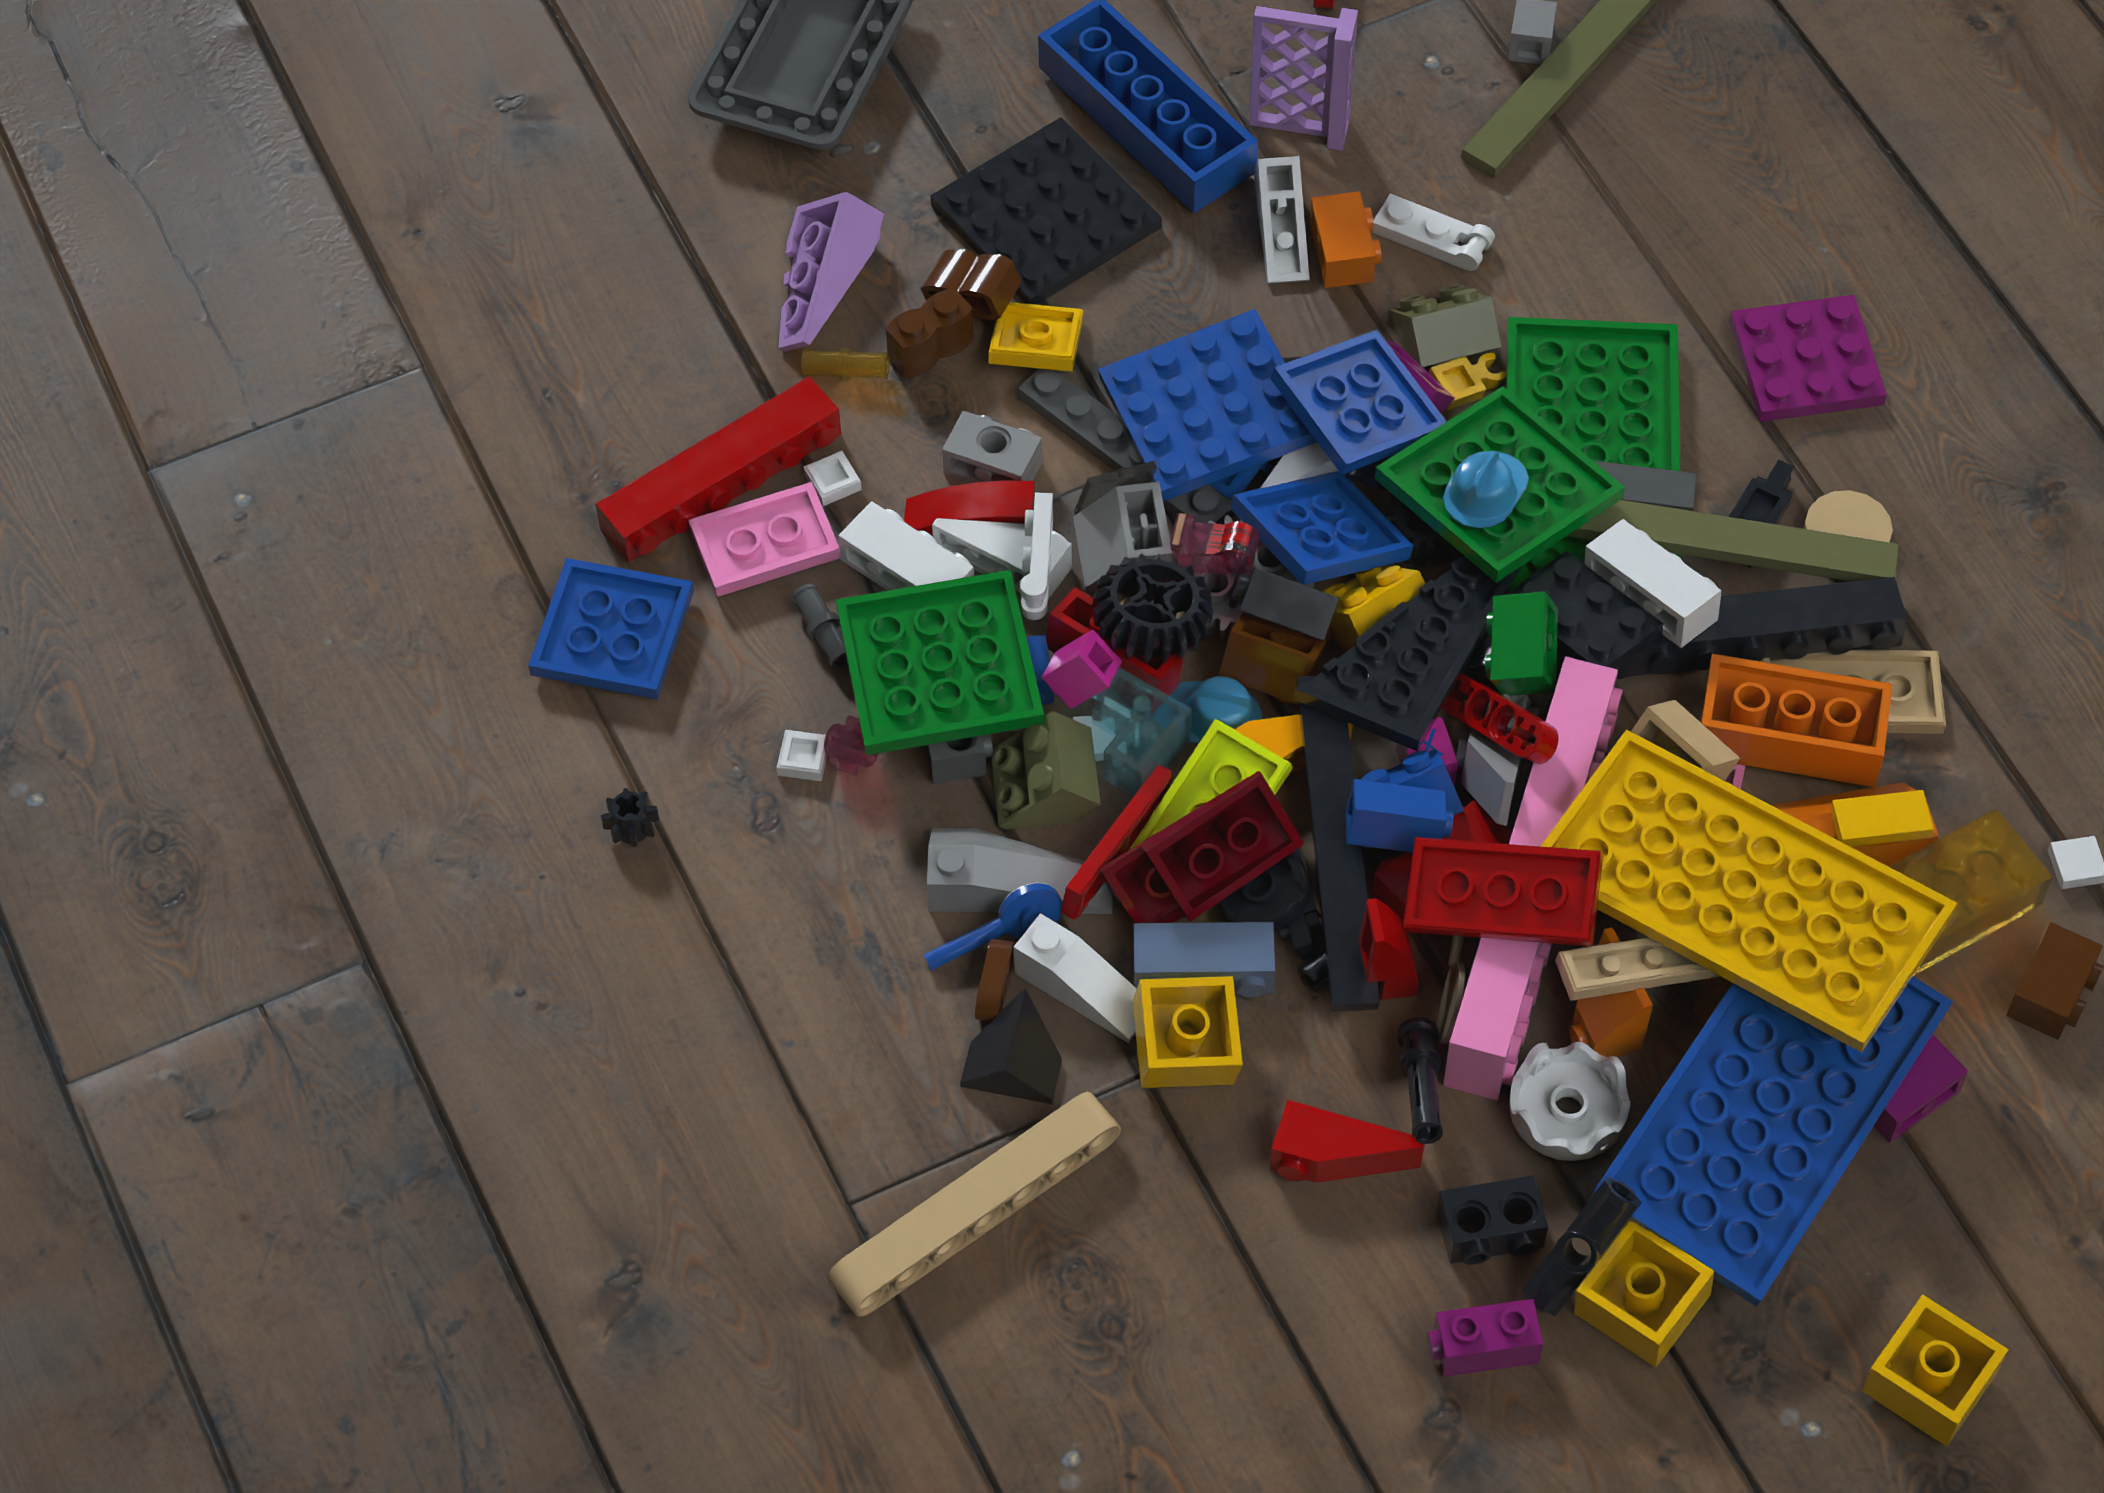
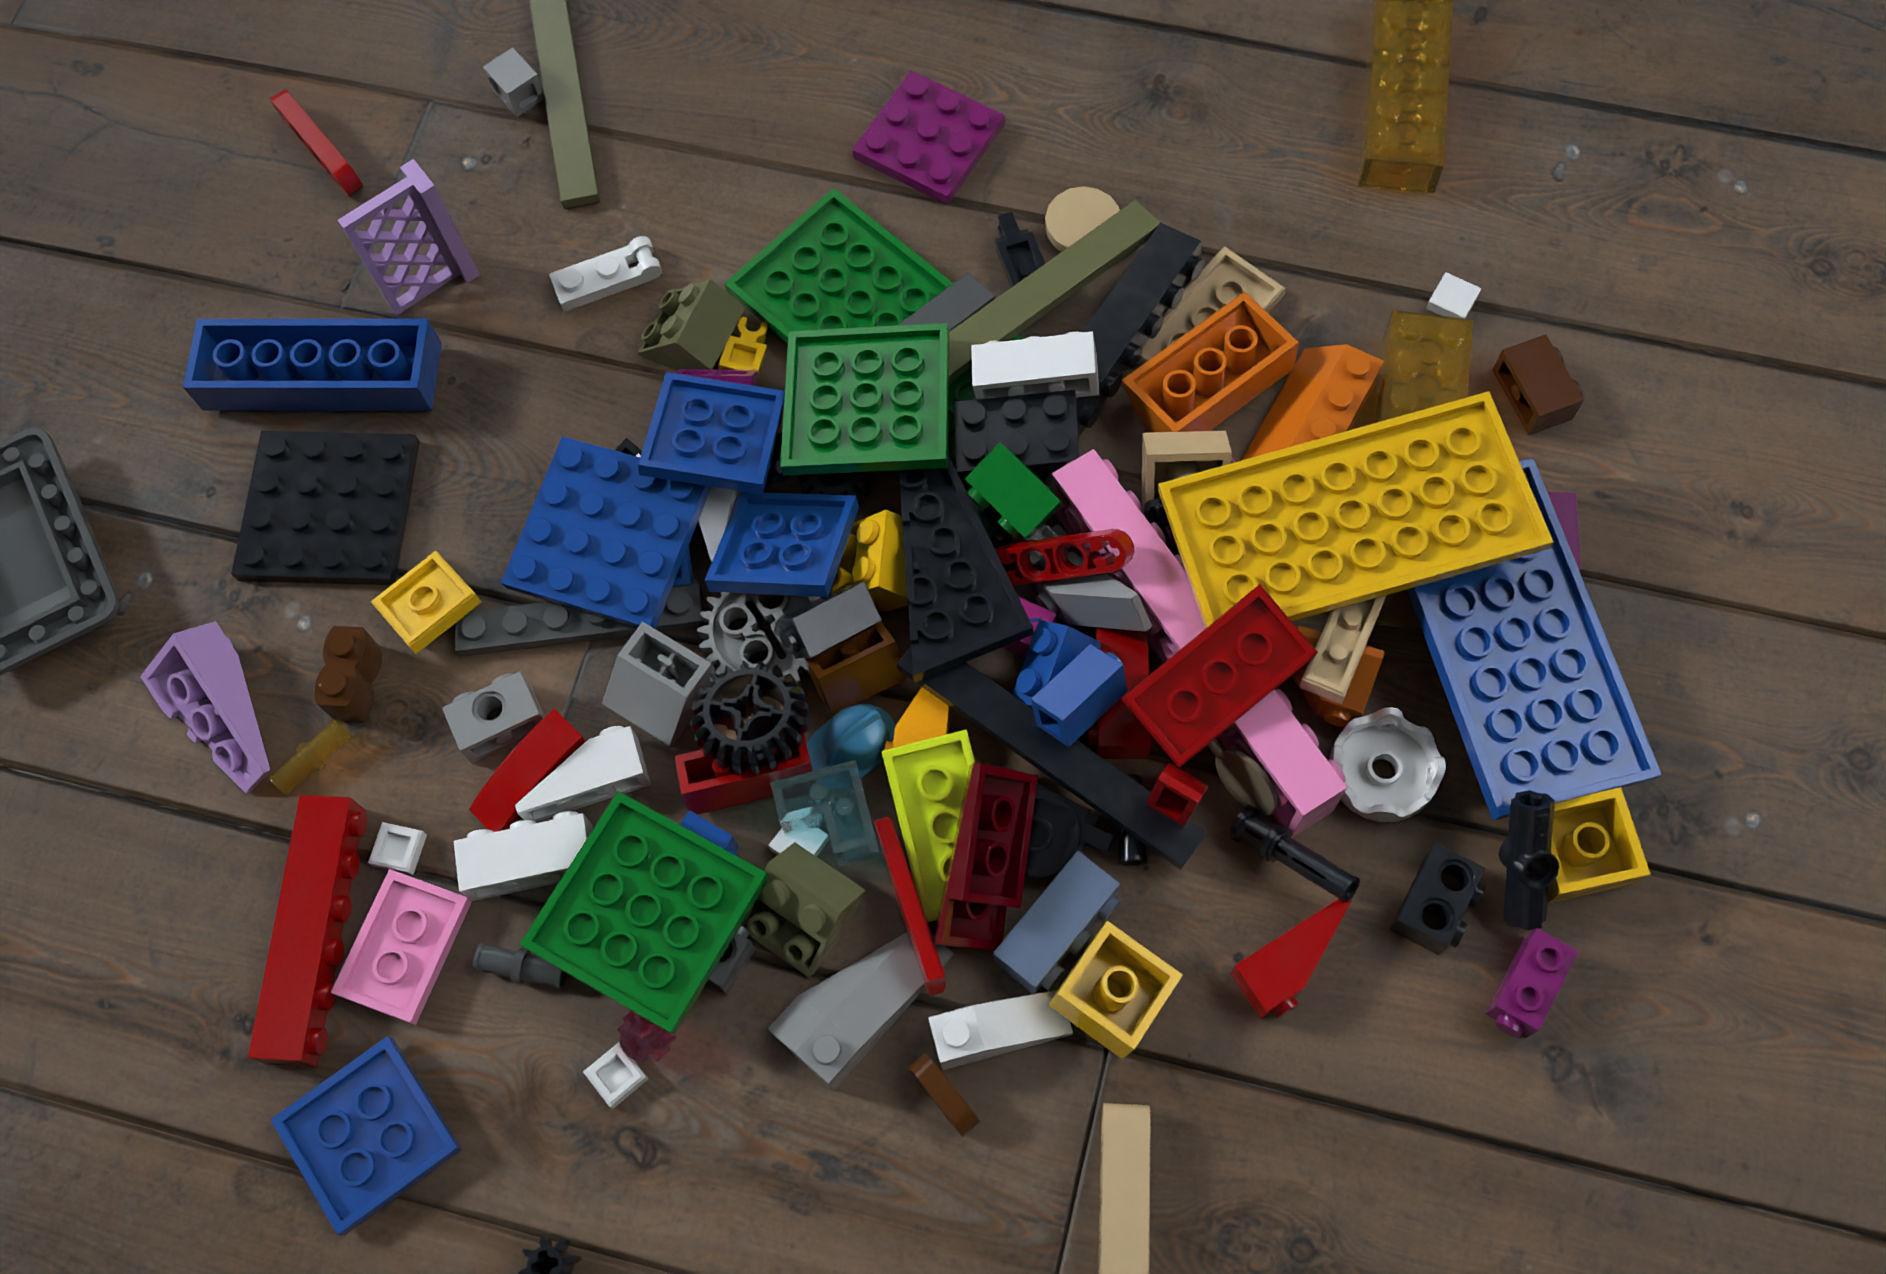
camera: 45 degrees left, 10 degrees up
reddish brown brick [920,249,1022,320] -> none
blue piece [923,883,1063,971] -> none
black slope [960,988,1062,1104] -> none
white plate [1020,492,1053,620] -> none
dark pink brick [1042,630,1122,709] -> none
clear smoke piece [1074,461,1157,515] -> none
clear pink leg [1170,513,1260,575] -> none
white slope [1254,156,1310,284] -> none
orange brick [1309,191,1382,288] -> none
dark azure piece [1443,451,1529,529] -> none
yellow tile [1830,790,1934,847] -> none
yellow brick [1862,1294,2009,1447] -> none

